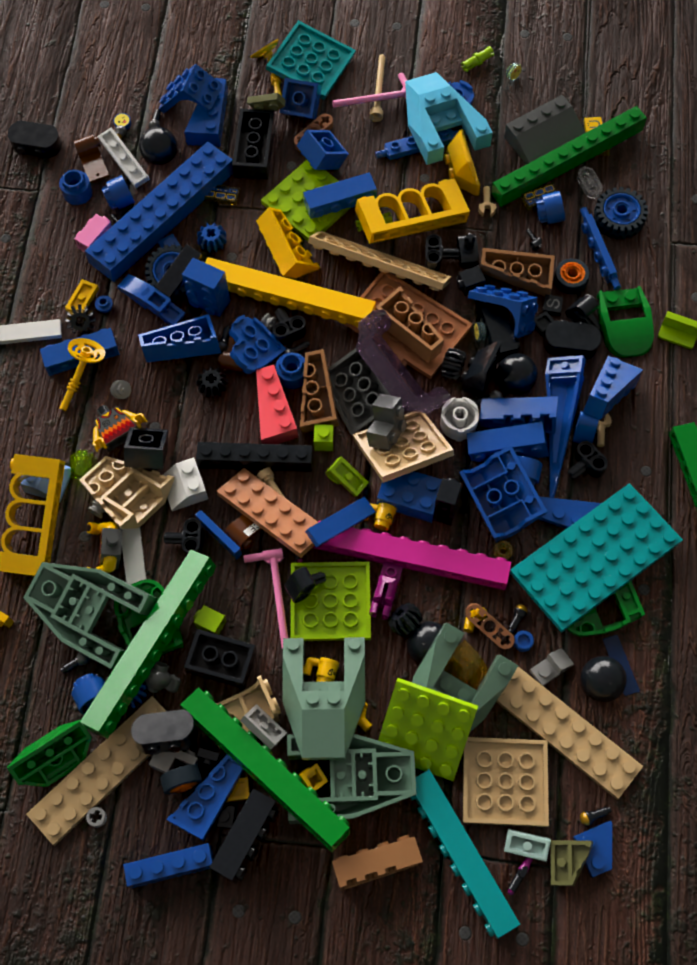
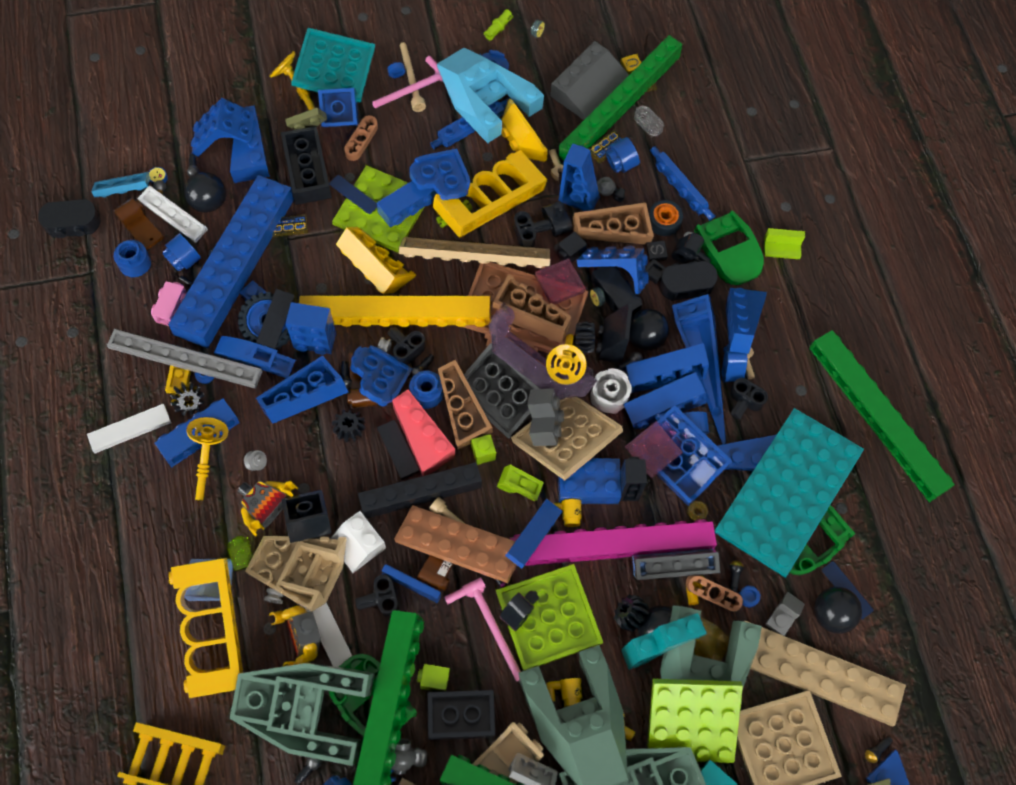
camera: 25 degrees left, 0 degrees up
blue gear [197,222,227,253] -> none
blue brick [297,130,349,170] -> none
magenta plate [369,562,403,620] -> none
wheel [594,187,648,239] -> none
none -> dark azure plate [91,172,150,198]
none -> light grey tile [107,329,263,389]
none -> dark blue sticker [329,175,377,214]
none -> black tile [377,420,420,480]
none -> blue tile [387,62,406,78]
none -> blue plate [409,149,470,200]
none -> clear pink plate [535,259,586,305]
none -> yellow dish [546,334,586,385]
none -> blue wedge [559,143,599,211]
none -> dark grey tile [597,177,616,196]
none -> teal arch [621,613,707,670]
none -> clear pink plate [625,421,683,478]
none -> dark grey piece [632,548,720,580]

